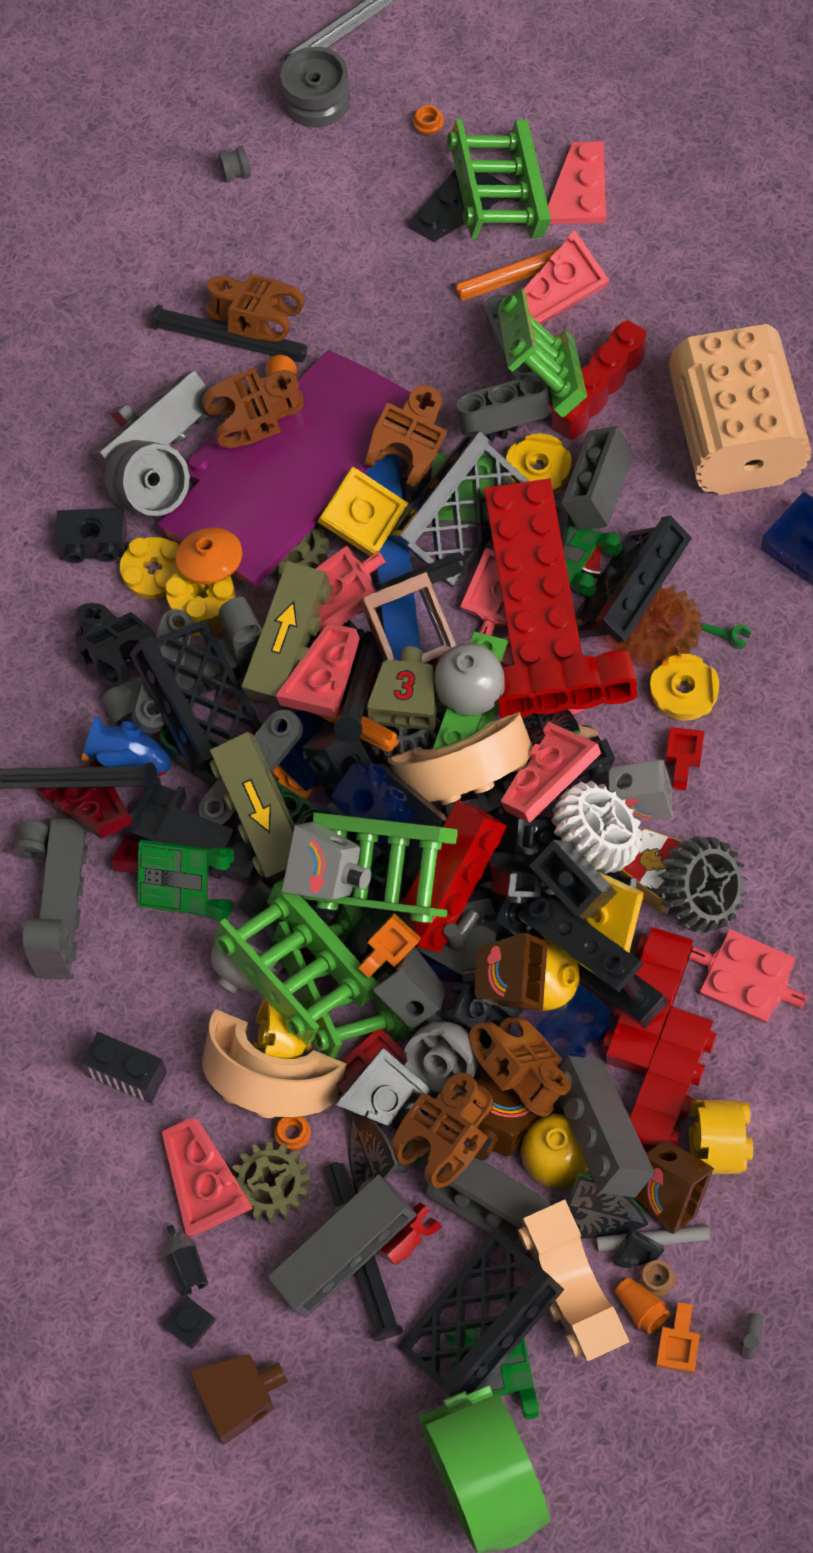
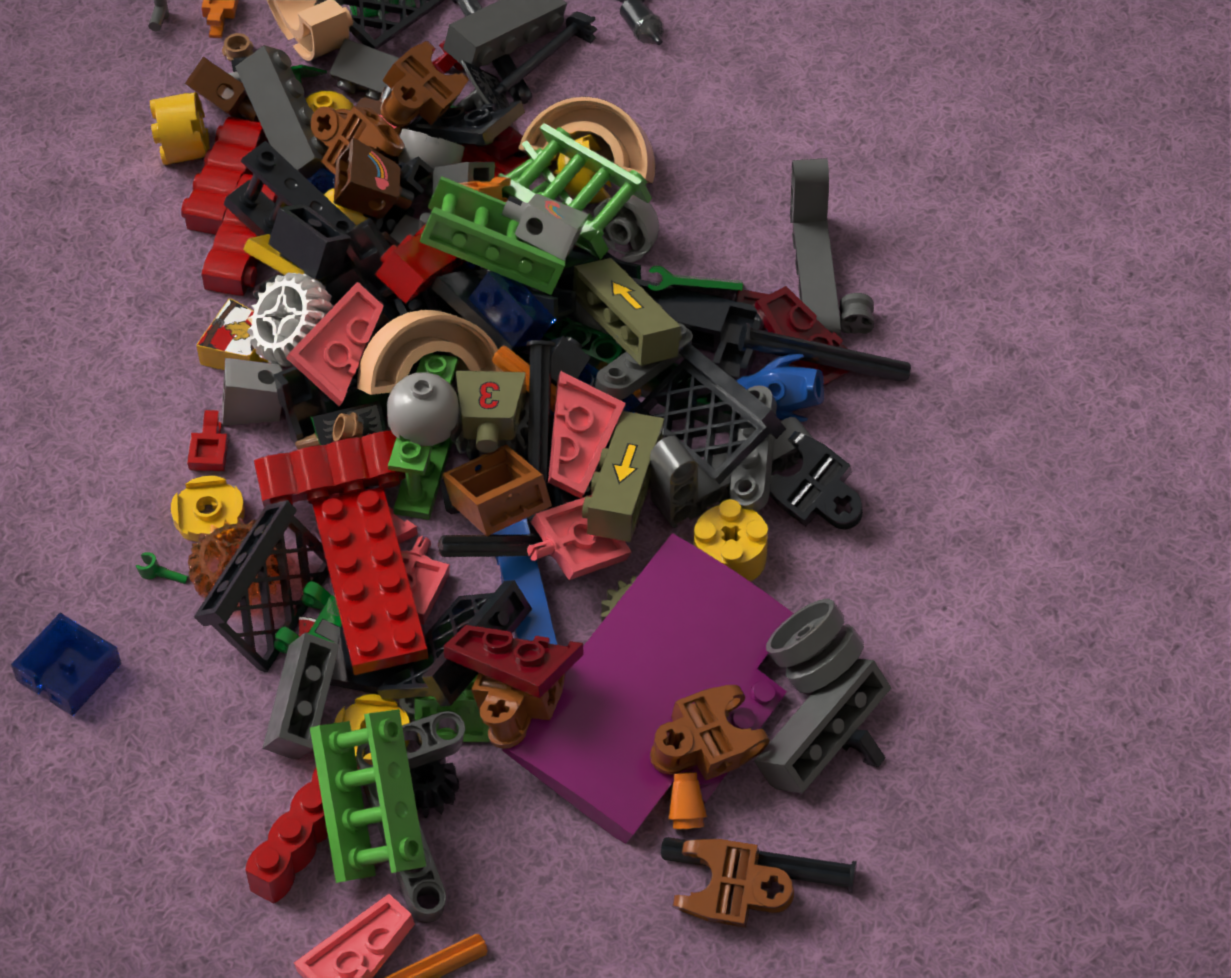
camera: 170 degrees right, 10 degrees down
black brick [56,508,127,563] -> none
black brick [81,1031,167,1104] -> none
yellow plate [120,537,179,600] -> none
coral wing [162,1118,253,1236] -> none
orange dish [175,528,243,584] -> none
olive gear [232,1141,311,1224] -> none
yellow plate [317,466,408,556] -> none
orange cone [615,1277,670,1334] -> none
dark grey gear [657,836,748,933] -> none
light nougat piece [668,324,812,495] -> none
coral plate [689,929,808,1024] -> none
none -> medium nougat plate [332,412,363,441]
none -> dark red wing [444,625,584,698]
none -> black piece [494,11,597,96]

